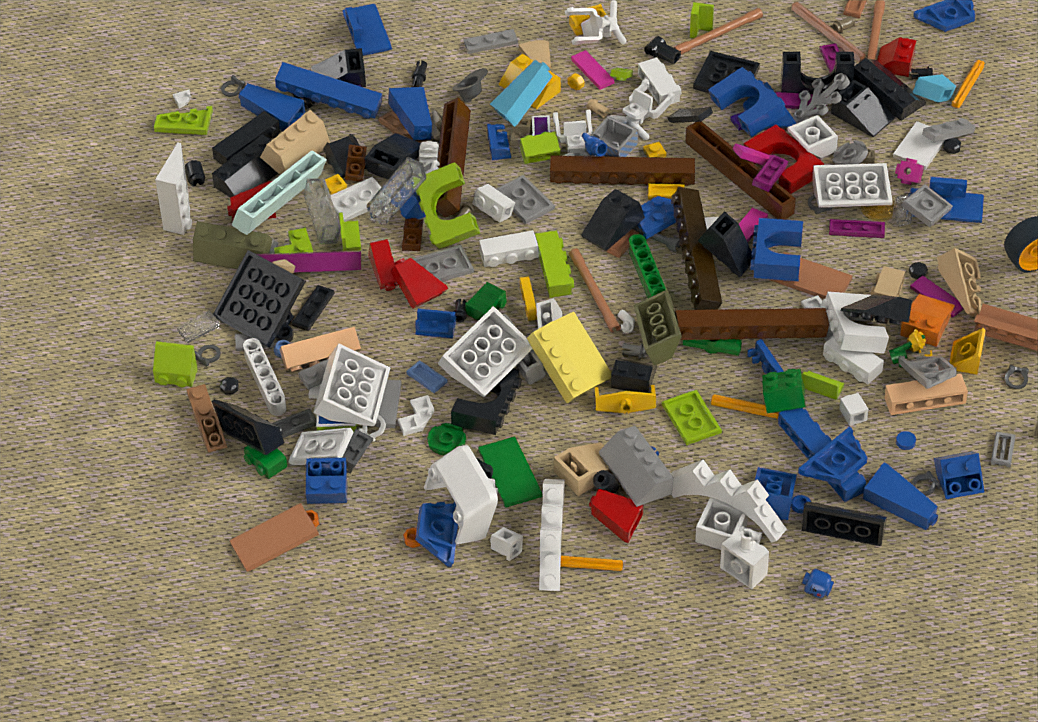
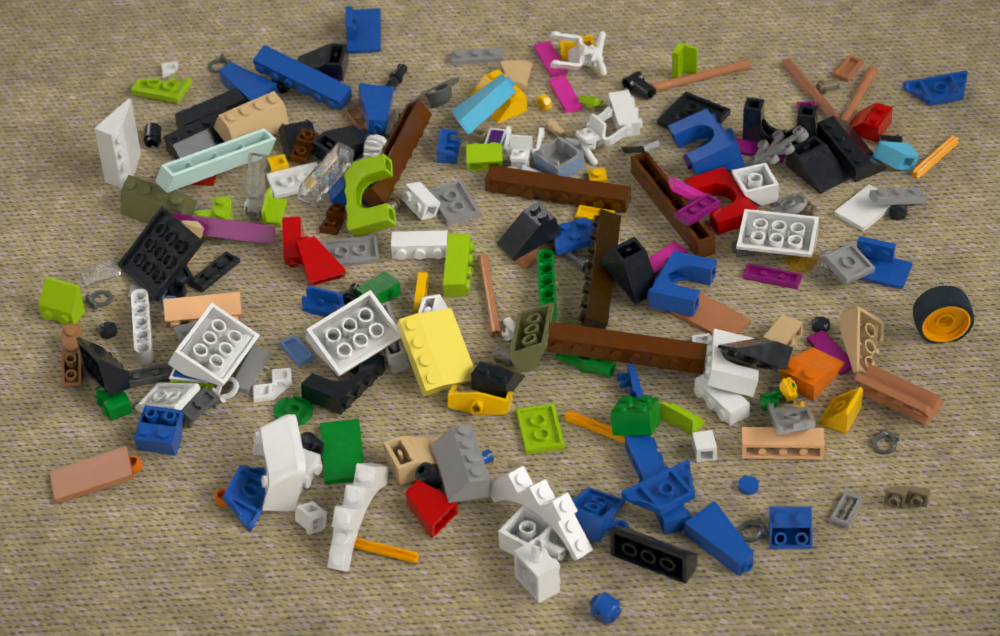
camera: 15 degrees right, 5 degrees down
blue animal [582,133,607,156] -> none
dark pink brick [895,158,924,185] -> none
none -> dark pink tile [534,41,567,78]

